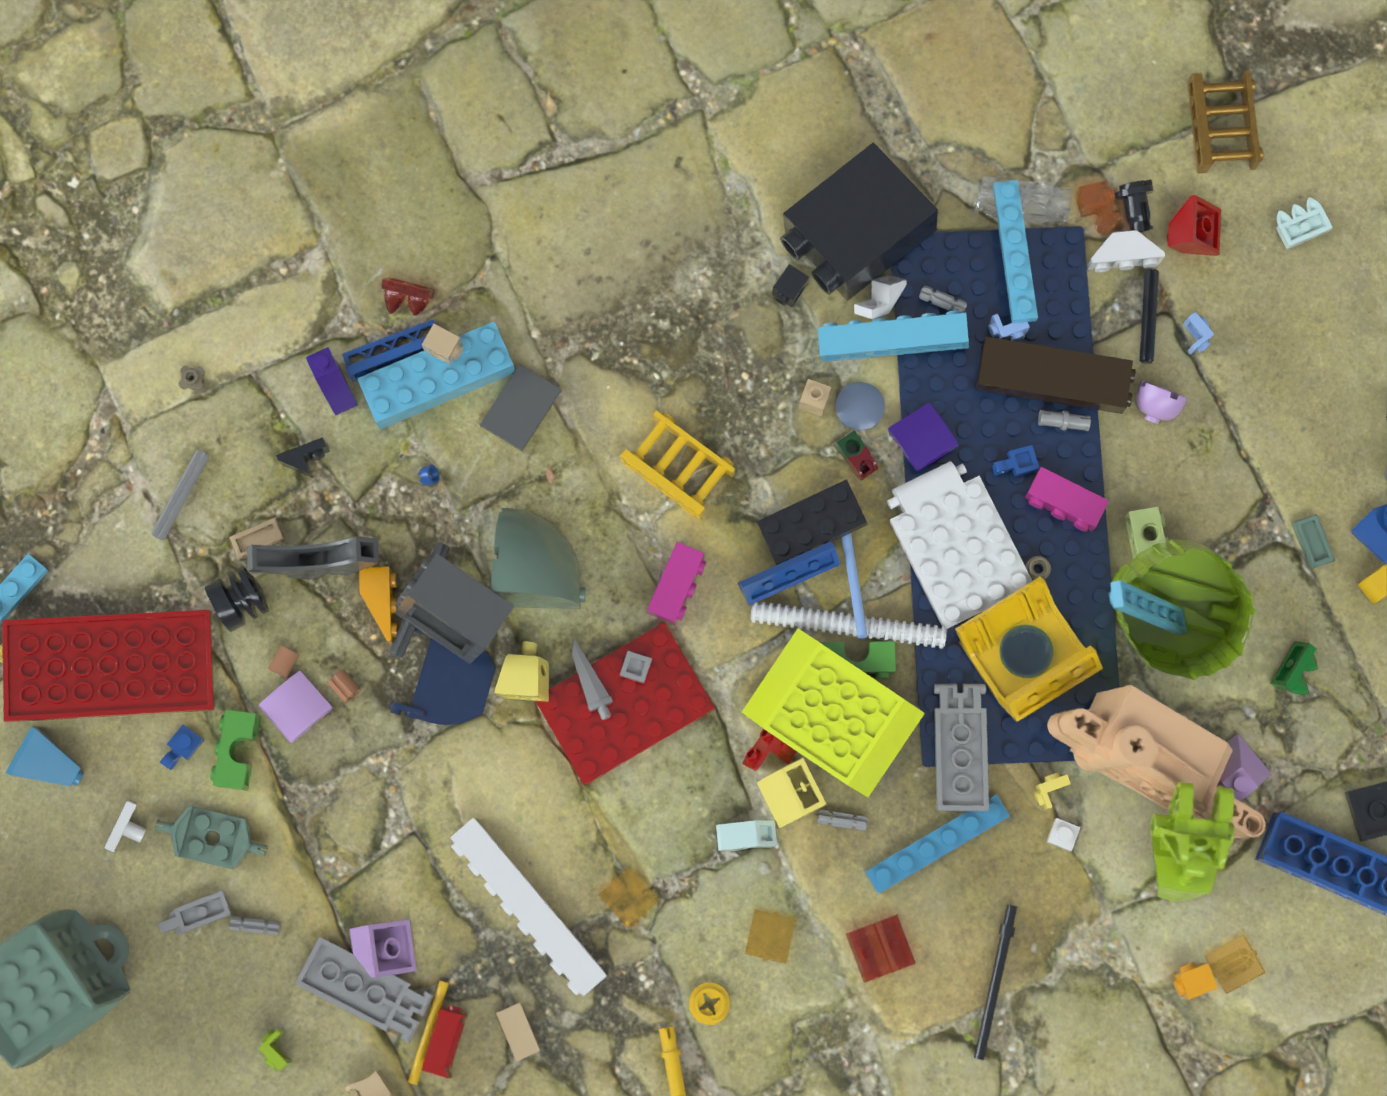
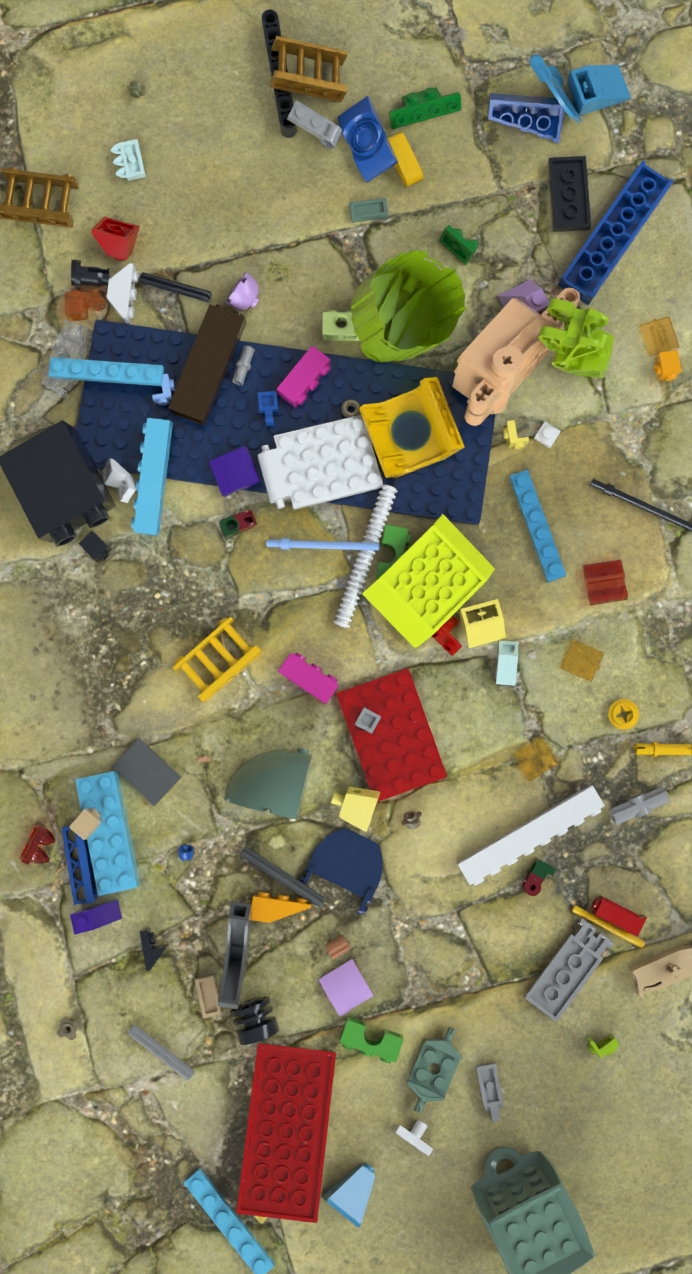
camera: 80 degrees left, 5 degrees up
blue plate [160,725,204,770] -> none
light grey axle [229,916,281,935] -> none
nougat piece [268,645,299,678] -> none
lavender slope [350,919,417,978] -> none
dark grey window [395,553,514,664] -> none
tan tile [496,1002,541,1062] -> none
light grey bar [572,638,613,720] -> none
blue fence [738,541,840,605] -> none
black plate [757,479,868,565] -> none
tan brick [799,379,831,417] -> none
light grey axle [817,809,867,831] -> none
sand blue dish [836,382,885,430] -> none
light grey axle [919,286,967,313] -> none
light grey hinge [934,684,989,811] -> none
medium azure plate [1109,580,1188,635] -> none
light blue bracket [1182,312,1214,355] -> none
none -> dark tan plate [401,811,422,829]
none -> leg [522,858,556,896]
none -> light grey piece [609,786,670,825]

